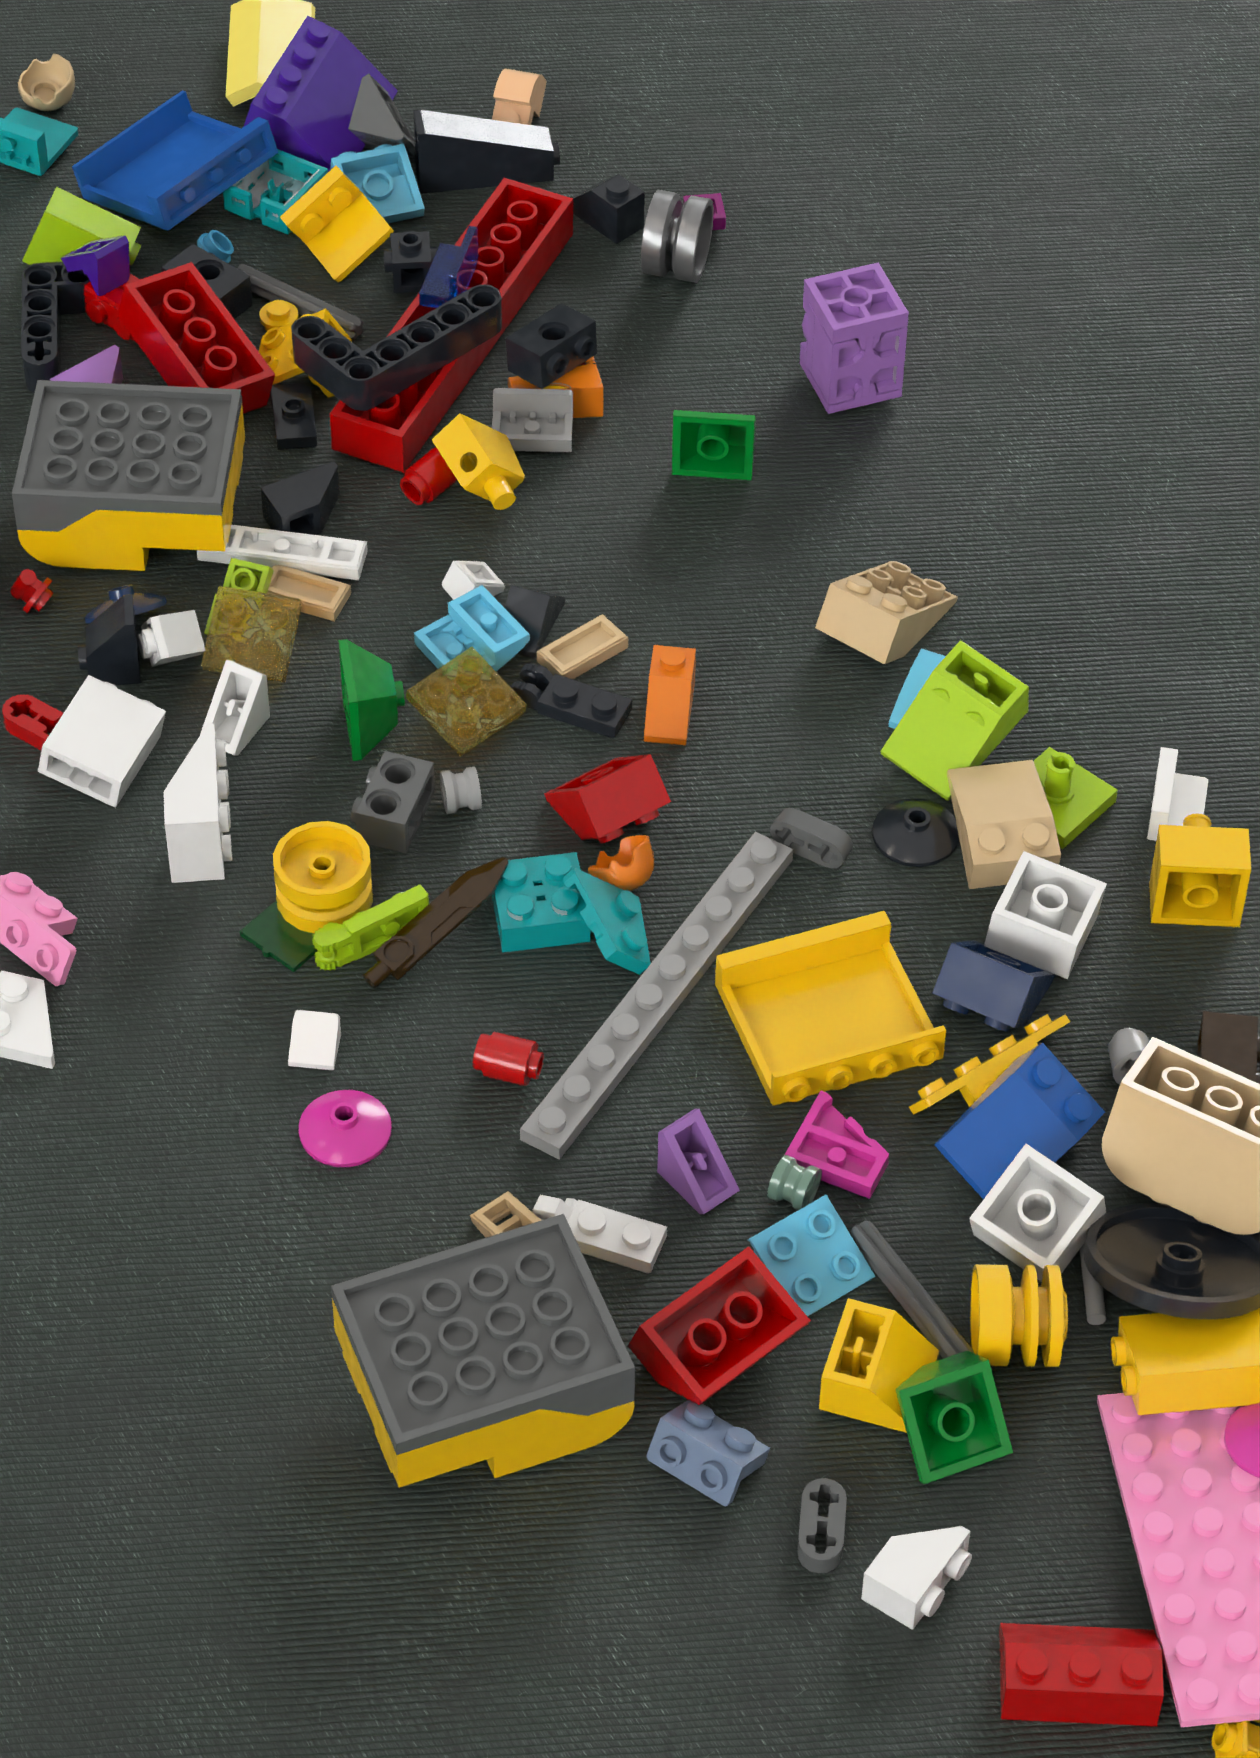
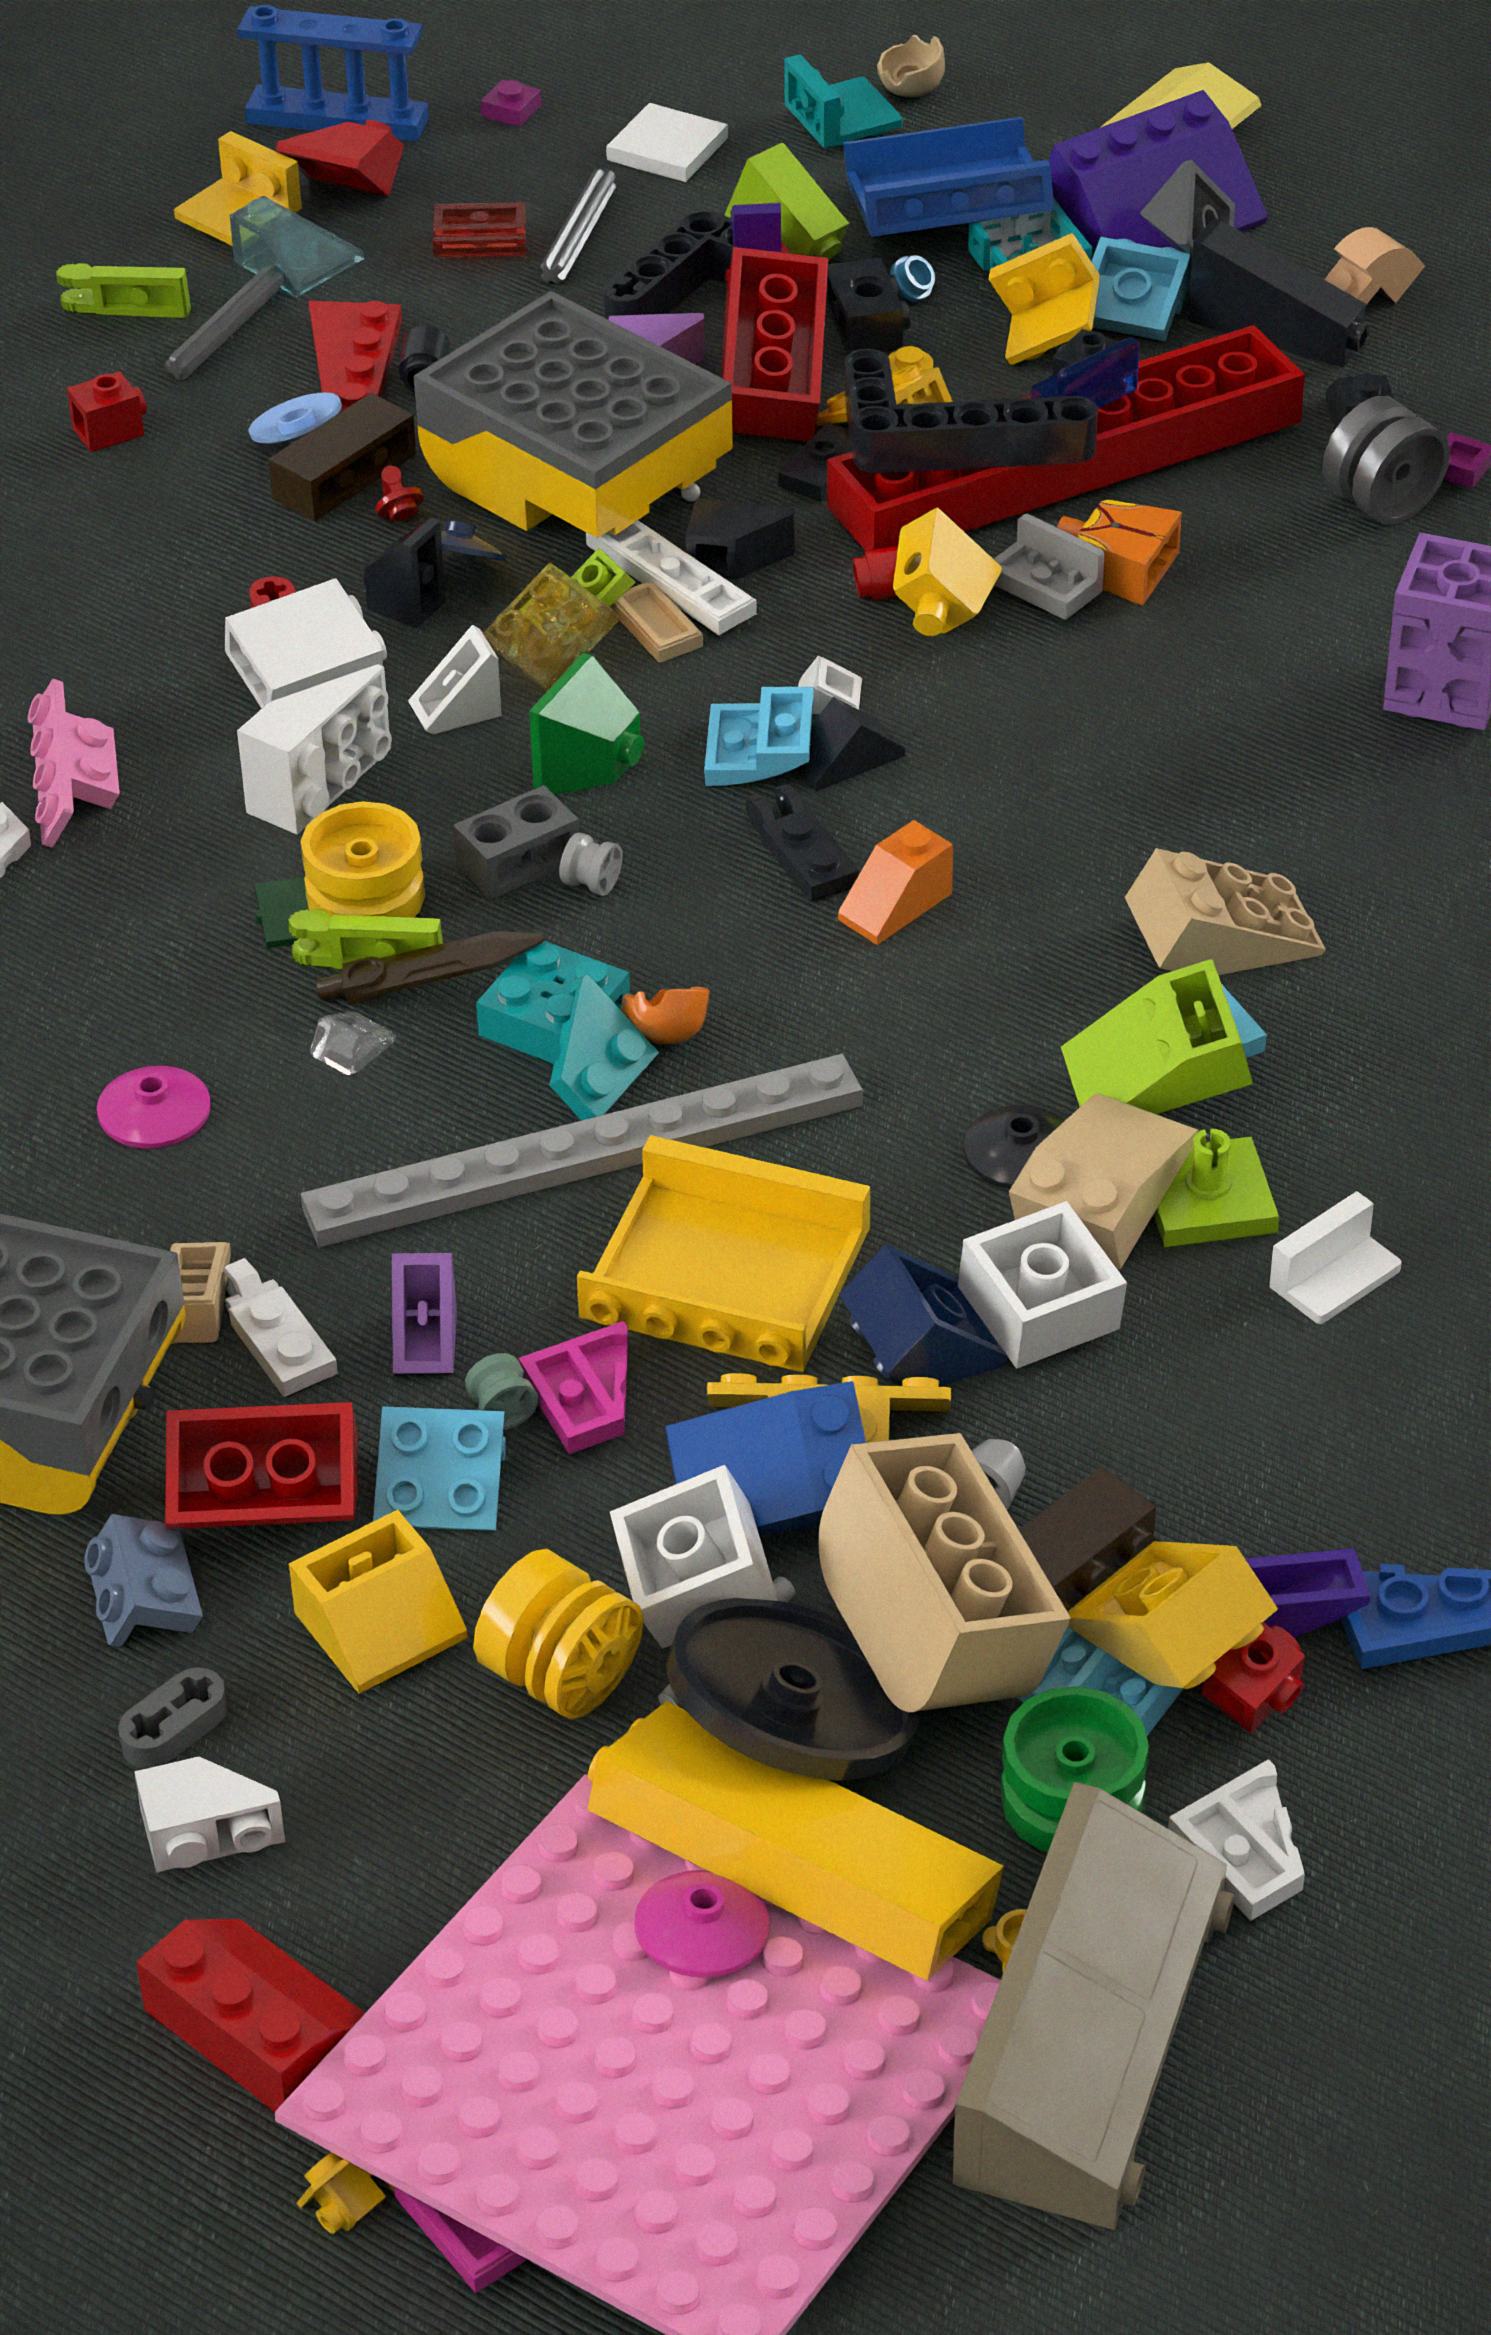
camera: 40 degrees right, 5 degrees down
white slope [137,610,205,667] -> none
dark grey axle [238,264,364,340] -> none
white slope [288,1010,341,1070] -> none
clear yellow tile [406,647,527,757] -> none
red brick [473,1031,544,1086] -> none
black brick [506,303,597,389] -> none
tan tile [537,614,628,679] -> none
red slope [544,754,671,843] -> none
green slope [672,410,756,480] -> none
dark grey beam [770,808,853,869] -> none
dark grey axle [850,1220,974,1359] -> none
green slope [895,1350,1013,1485] -> none
yellow brick [1149,813,1251,927] -> none
none -> clear slope [310,1012,396,1075]

